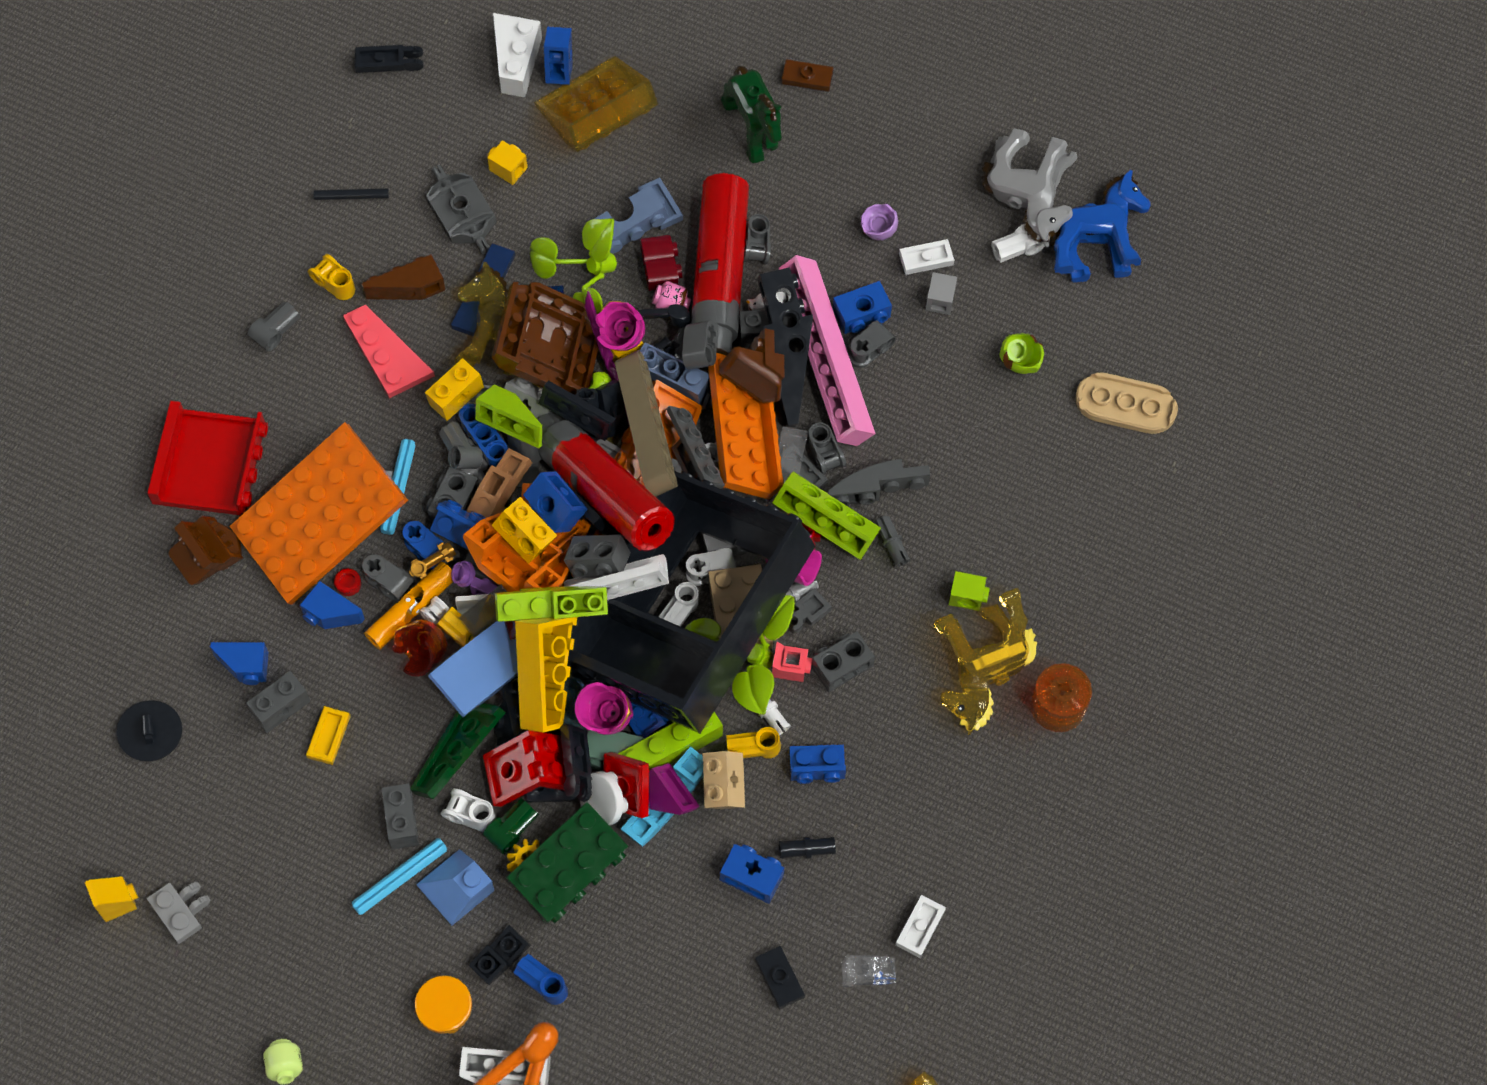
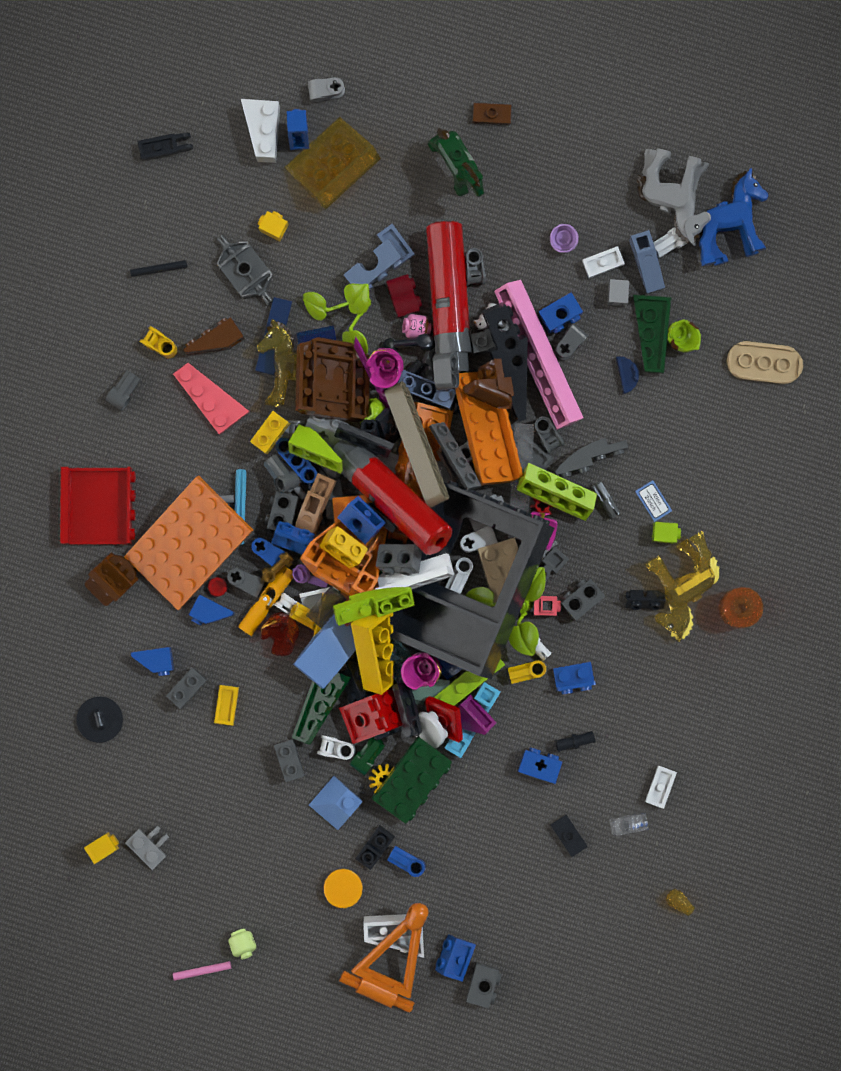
camera: 10 degrees left, 20 degrees up
medium azure axle [352,838,447,915] -> none
tan brick [703,751,745,809] -> none
none -> light grey piece [308,77,345,102]
none -> dark blue tile [616,357,639,395]
none -> black hinge [625,590,666,610]
none -> sand blue slope [629,230,665,294]
none -> dark green wing [633,295,671,374]
none -> sticker [635,481,672,522]

